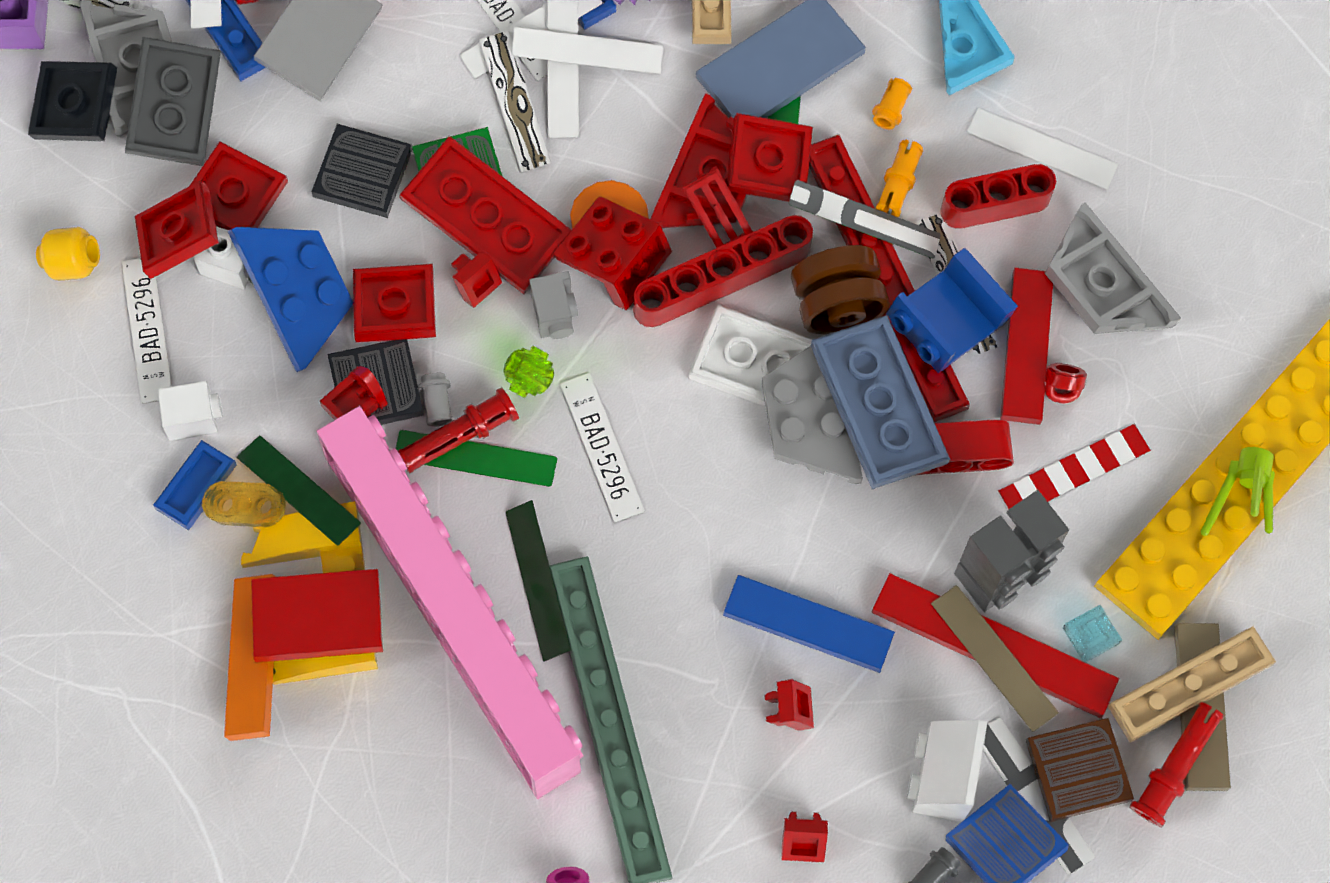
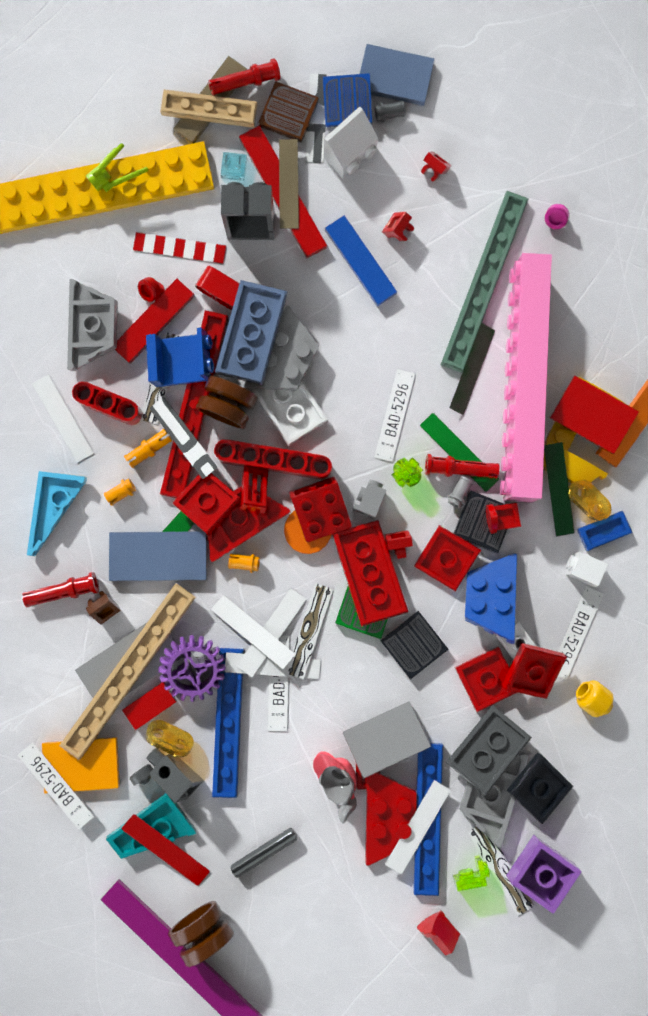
camera: 145 degrees left, 15 degrees up
none -> light orange pin [228,553,260,573]

